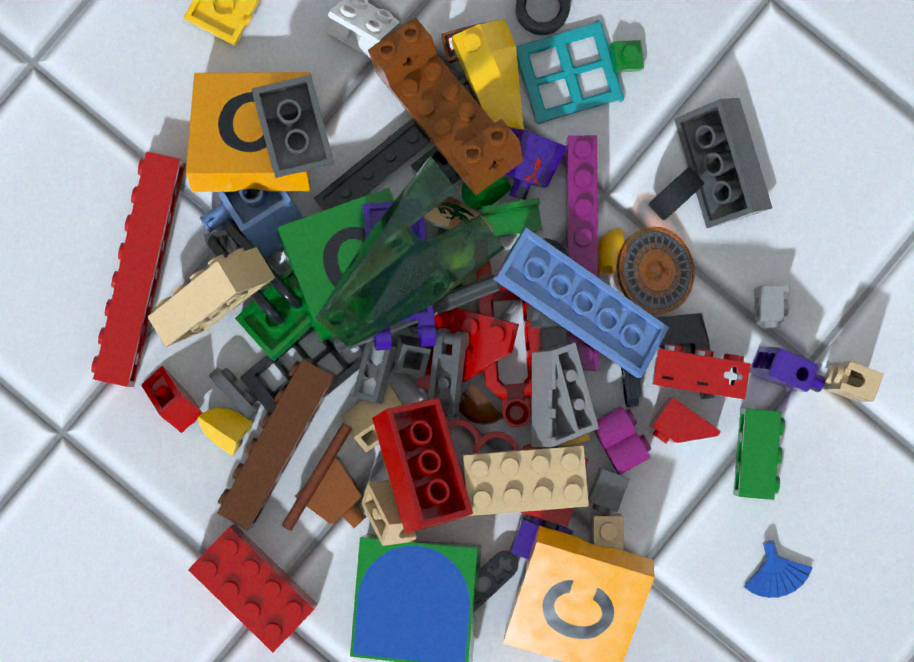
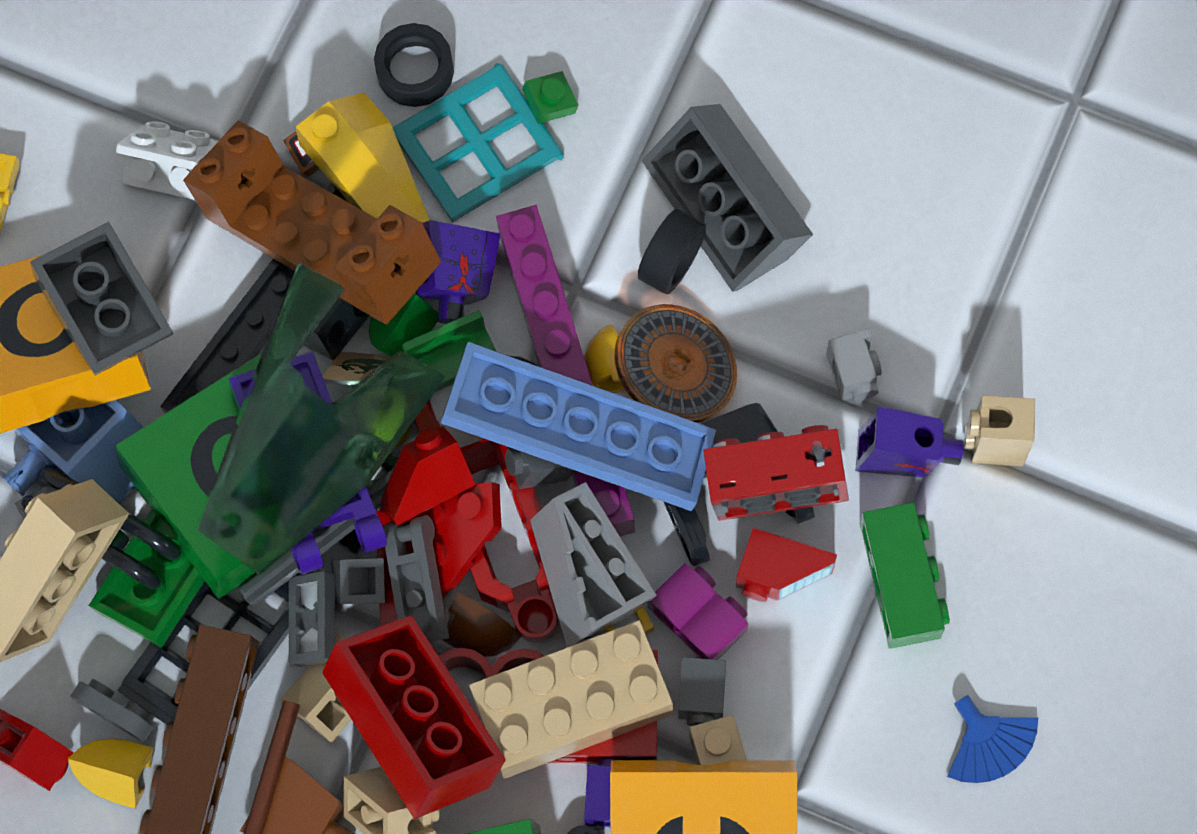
camera: 15 degrees left, 15 degrees down
none -> red slope [380,426,476,526]

